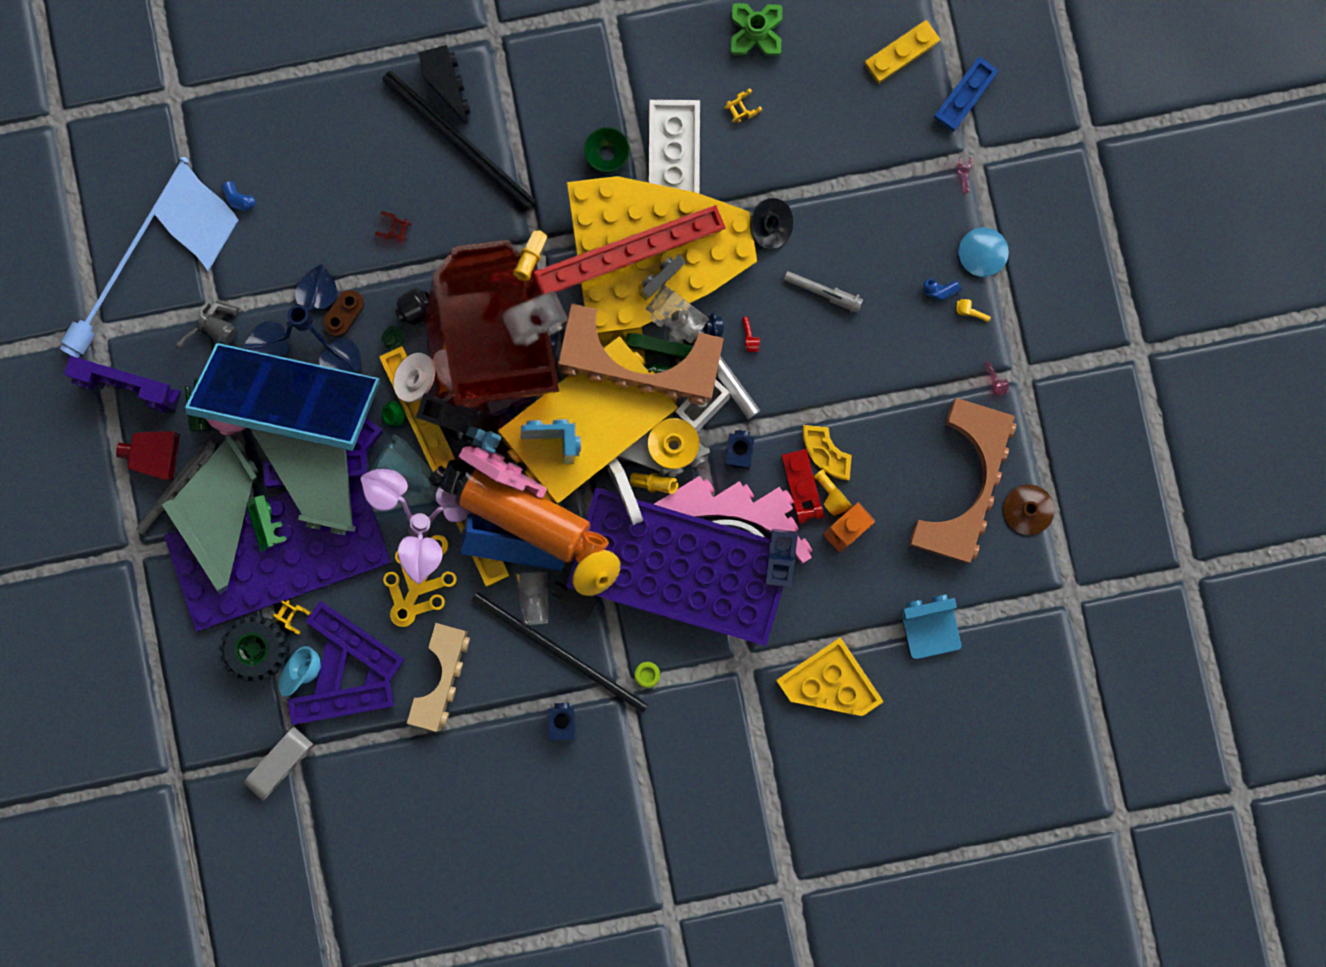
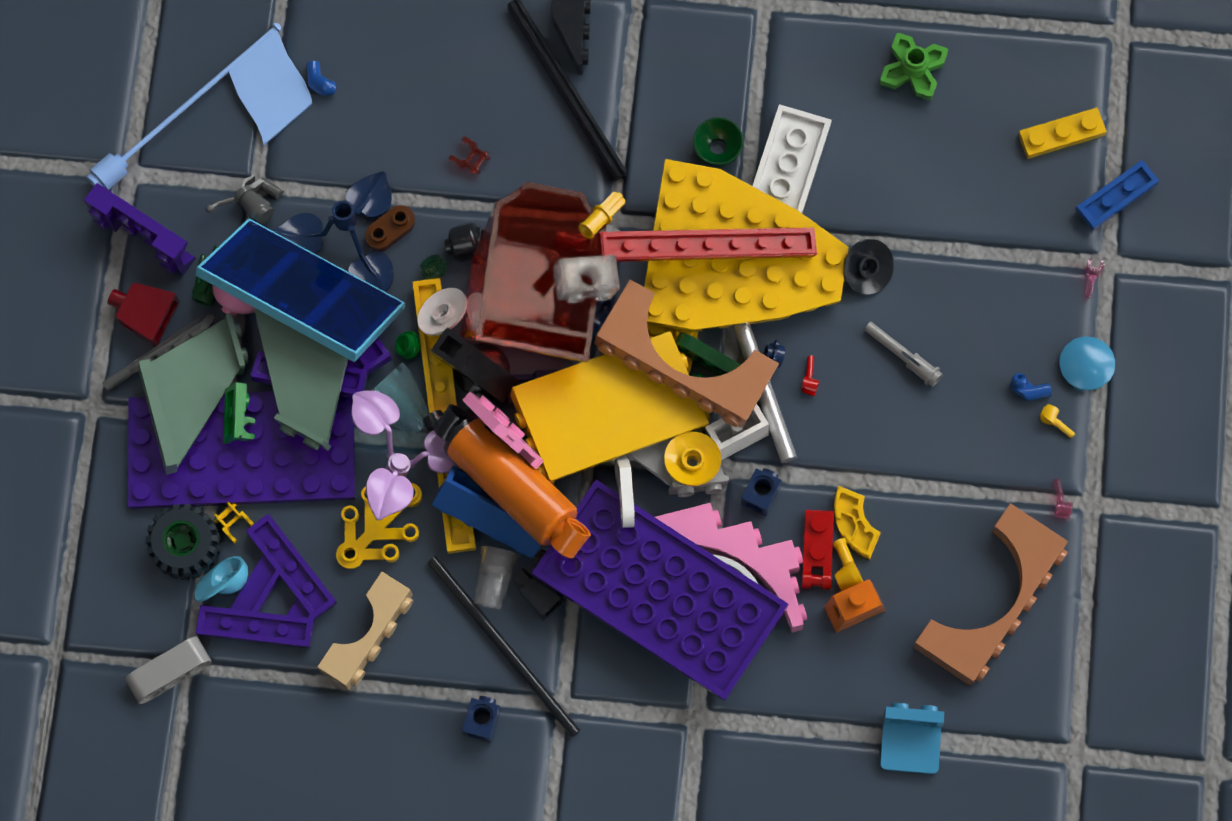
camera: 20 degrees right, 10 degrees down
medium azure plate [466,426,501,454] -> none
dark azure bracket [520,420,581,464] -> none
yellow dish [572,551,620,596] -> none
yellow axle [629,473,678,494] -> none
lime tile [635,662,660,688] -> none
dark grey plate [639,255,686,301] -> none
clear brick [646,285,709,343] -> none
yellow piece [724,88,763,123] -> none
dark blue slope [766,529,798,587] -> none
yellow plate [776,637,884,716] -> none
reddish brown dish [1003,484,1055,535] -> none

